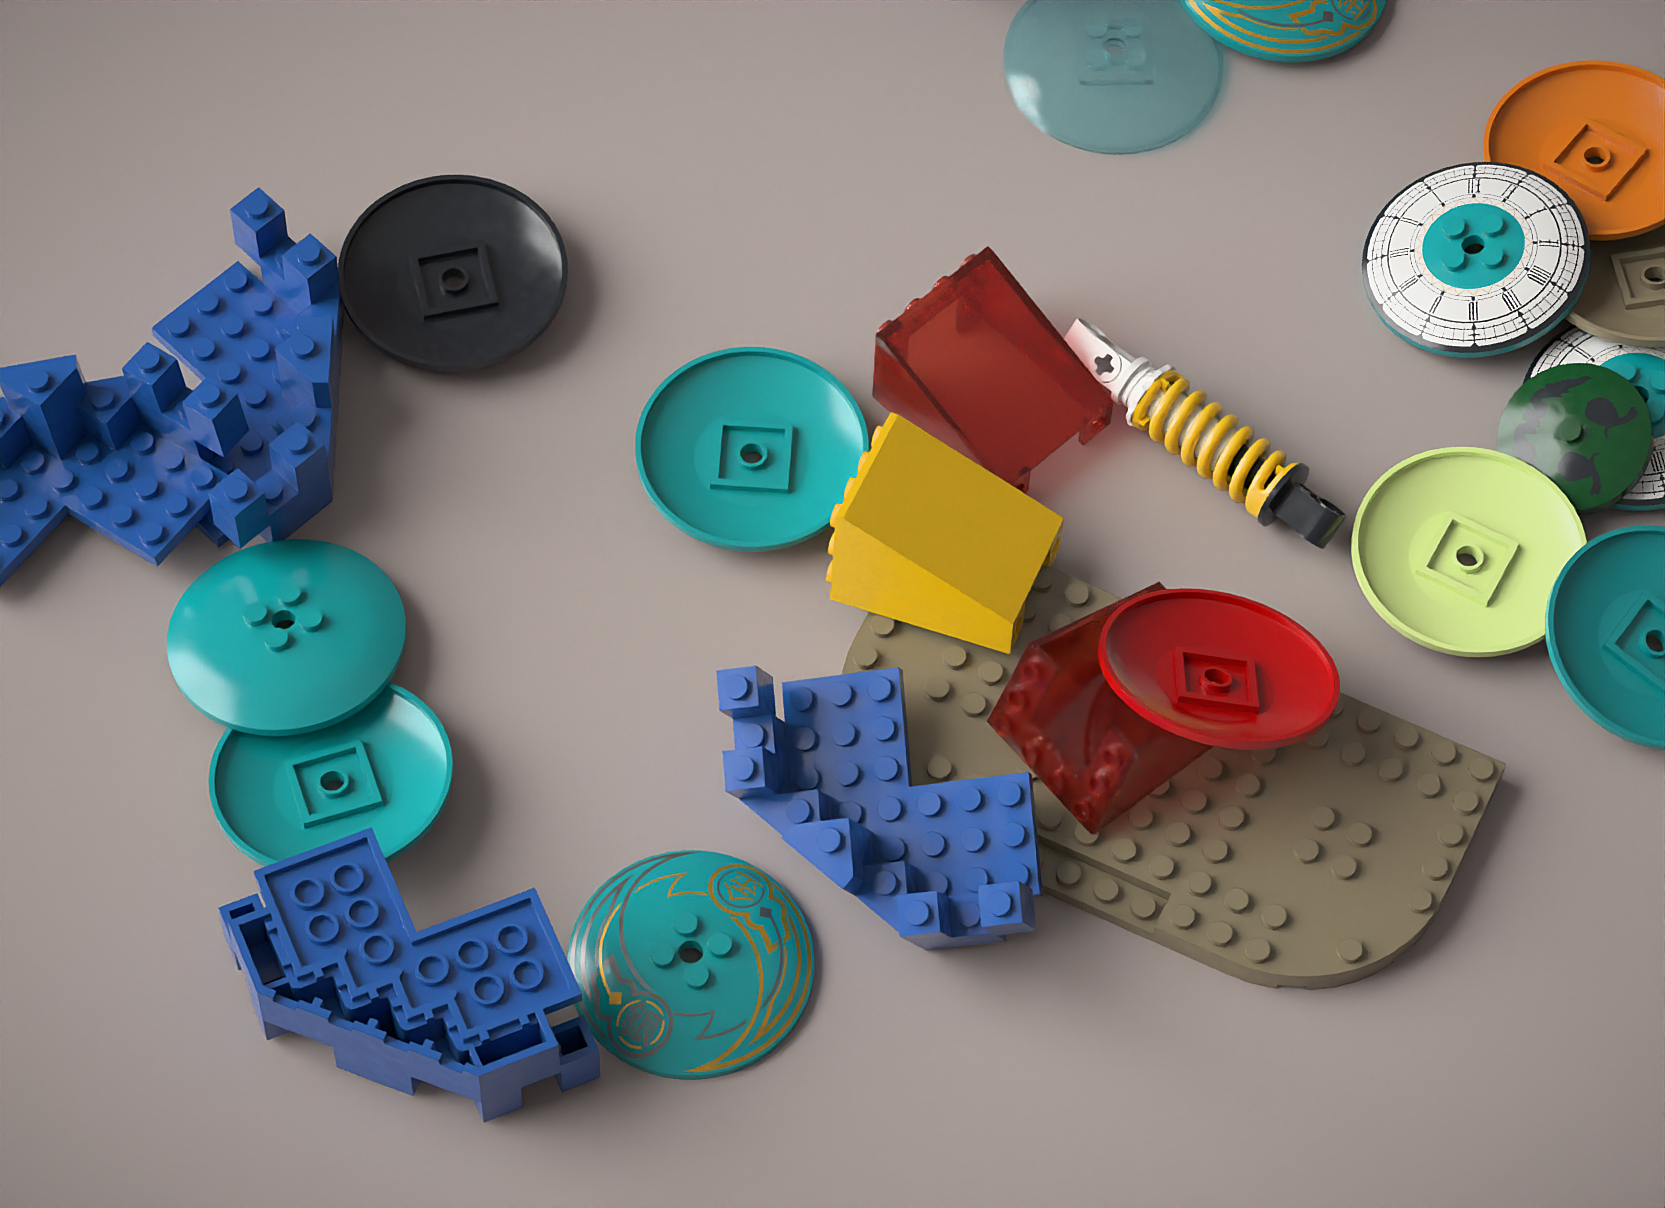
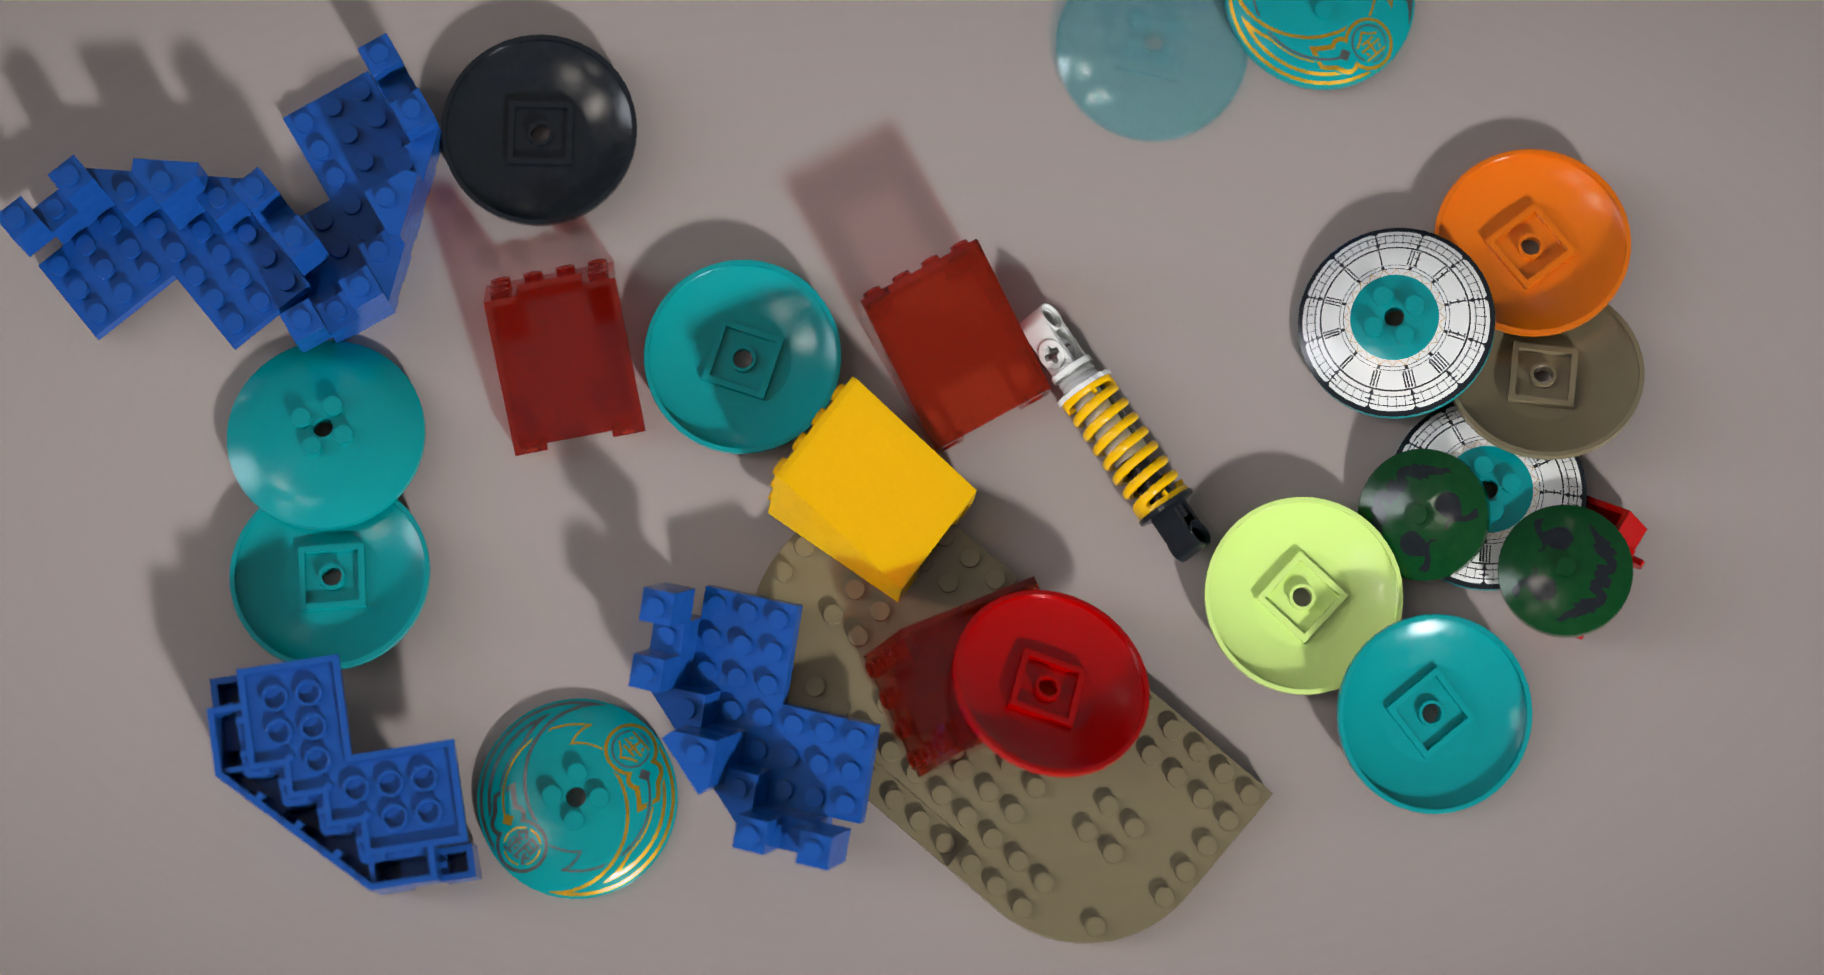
camera: 10 degrees right, 20 degrees up
none -> clear red windscreen [483,258,646,456]

